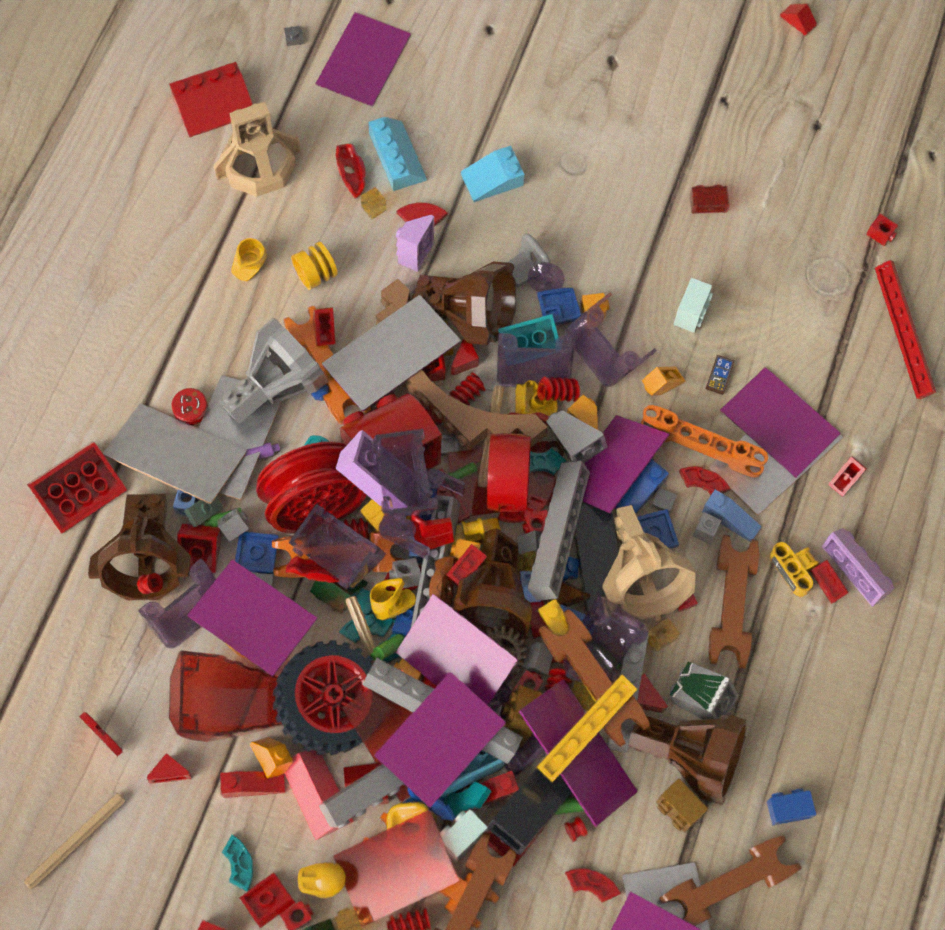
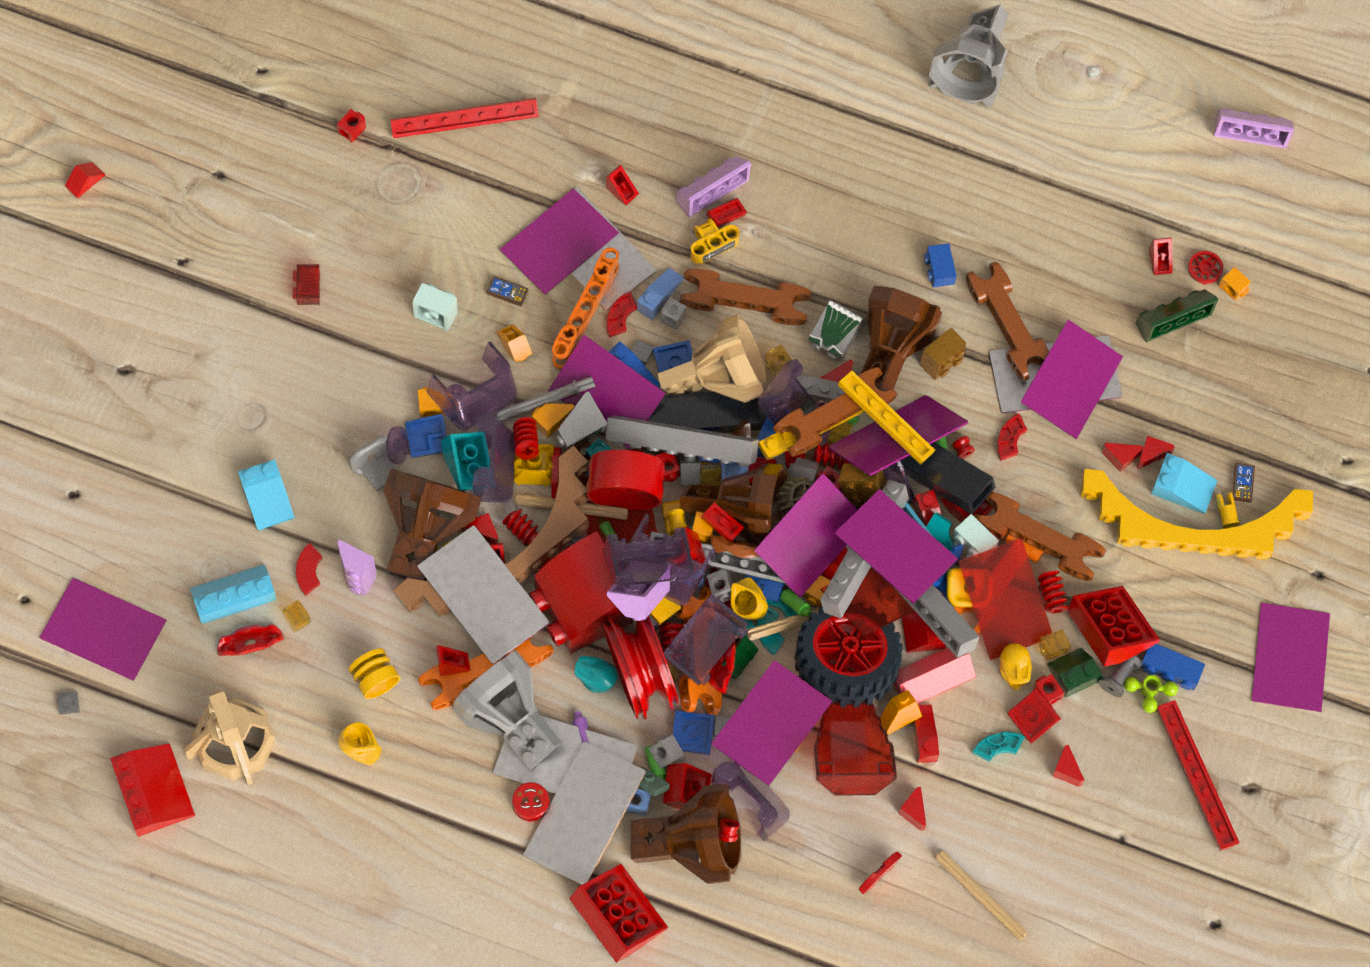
camera: 90 degrees left, 0 degrees up
none -> light grey axle [496,376,595,421]

